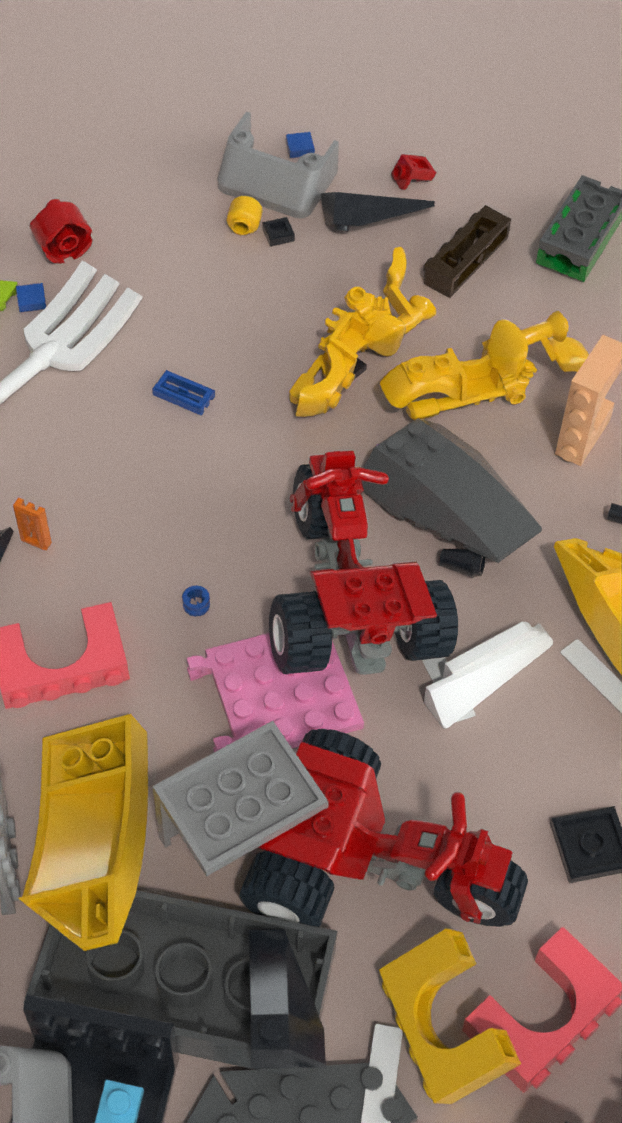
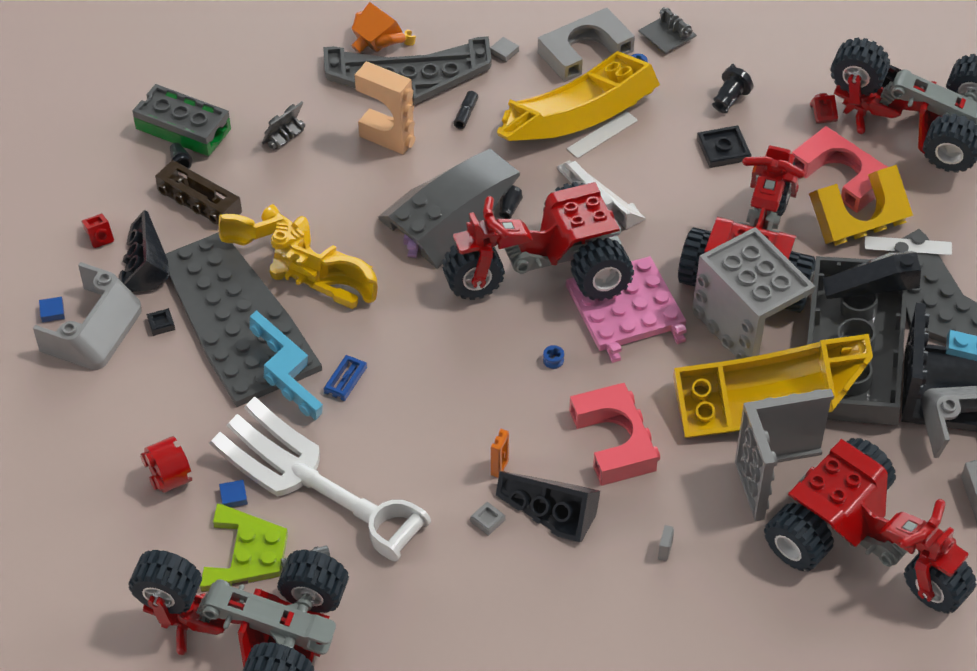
camera: 90 degrees left, 5 degrees down
yellow head [226,196,263,235] -> none
yellow piece [380,311,589,420] -> none
none -> dark grey wing [166,232,322,407]
none -> black cone [170,143,192,169]
none -> medium azure bracket [250,310,323,420]
none -> dark grey hinge [262,101,305,150]

